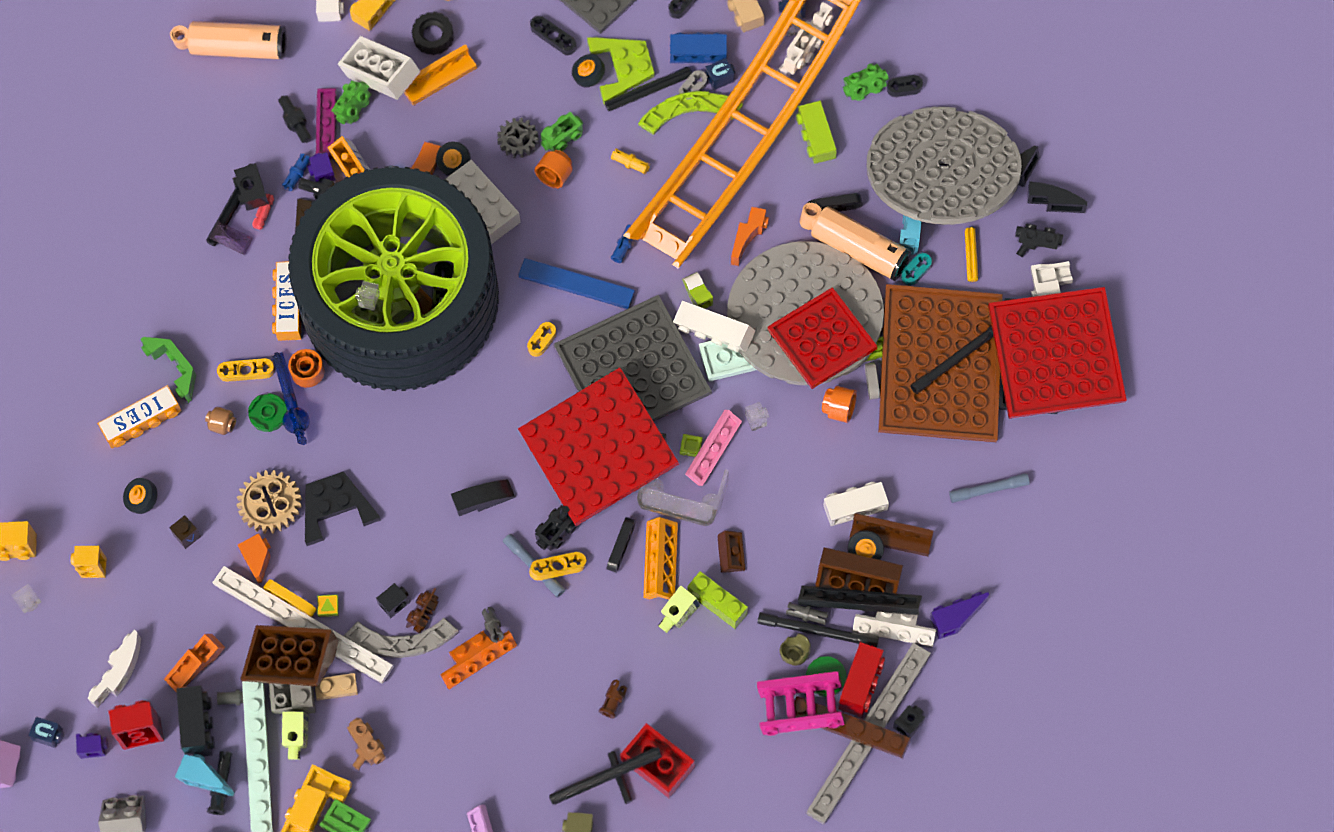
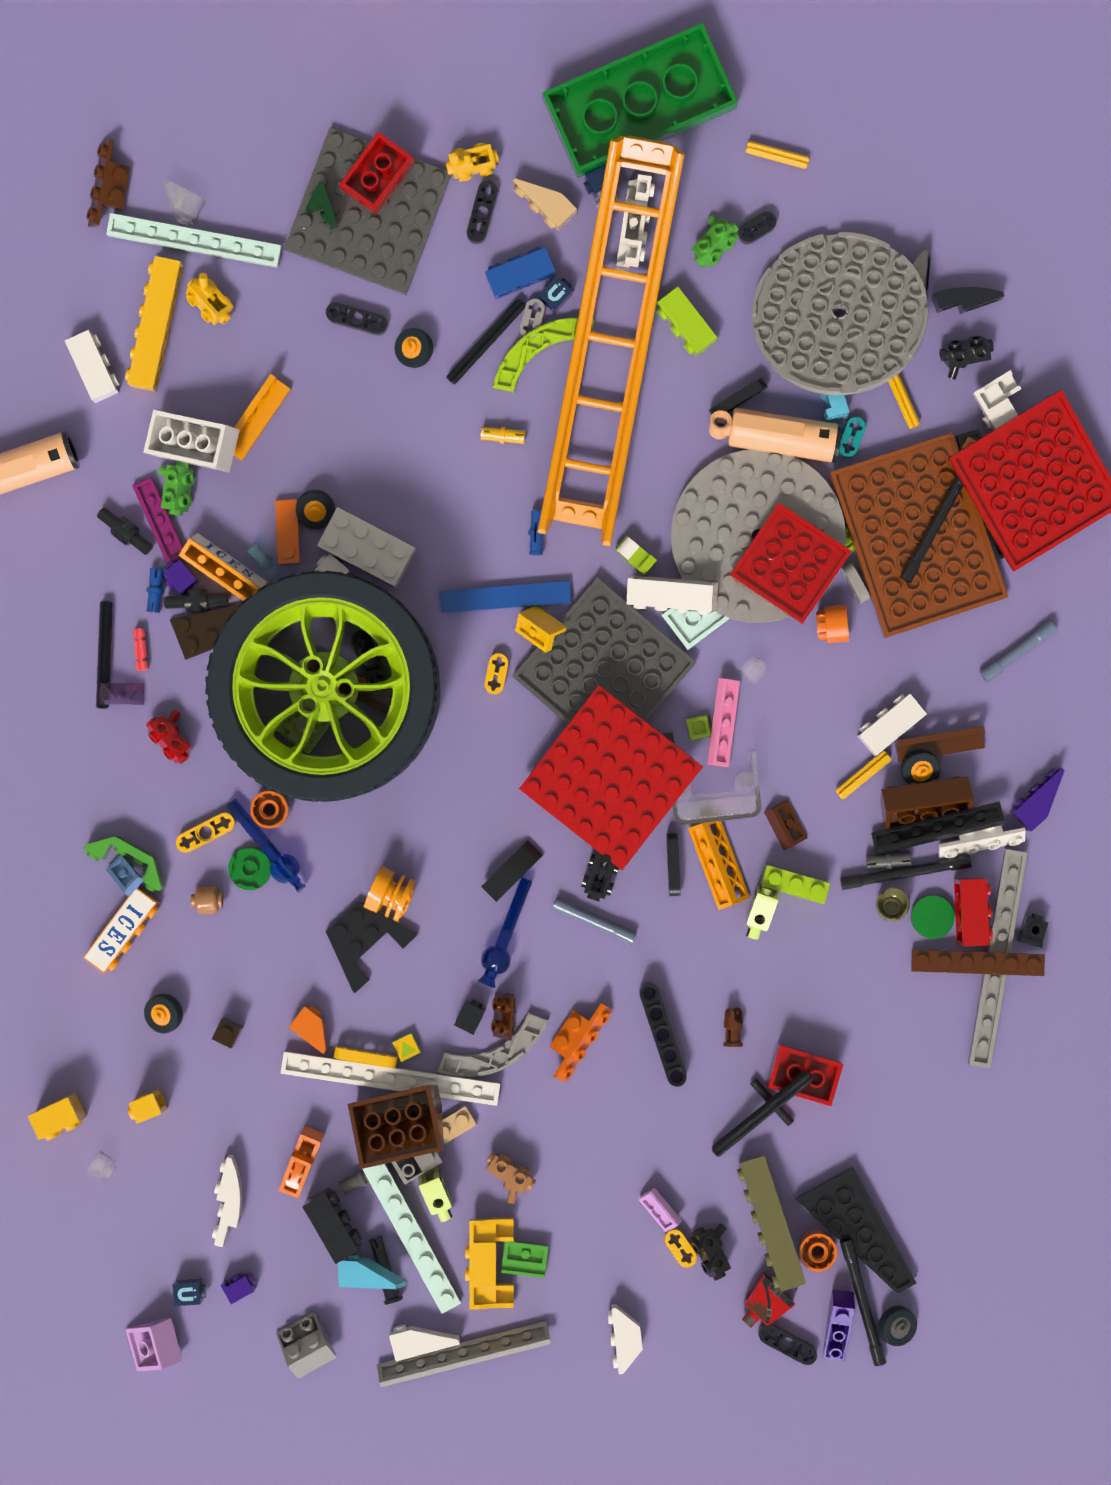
camera: 25 degrees left, 20 degrees up
red brick [108,700,164,750] -> none
black brick [232,163,269,211] -> none
tan gear [236,470,302,534] -> none
brick [272,261,301,341] -> none
clear plate [355,281,380,310] -> none
black tyre [412,12,454,55] -> none
dark grey pin [482,607,504,643] -> none
dark grey gear [497,118,538,158] -> none
yellow beam [529,552,586,581] -> none
orange piece [534,150,572,189] -> none
bright green brick [541,112,583,152] -> none
lime wing [587,37,654,104] -> none
orange slope [731,207,769,266] -> none
dark pink fence [757,671,845,736] -> none
none -> medium blue plate [106,854,144,896]
none -> red brick [146,710,191,764]
none -> light orange wheel [364,866,416,922]
none -> clear blue piece [478,877,532,988]
none -> yellow panel [515,606,567,653]
none -> black beam [639,982,687,1087]
none -> yellow axle [746,141,809,169]
none -> yellow axle [835,751,891,799]

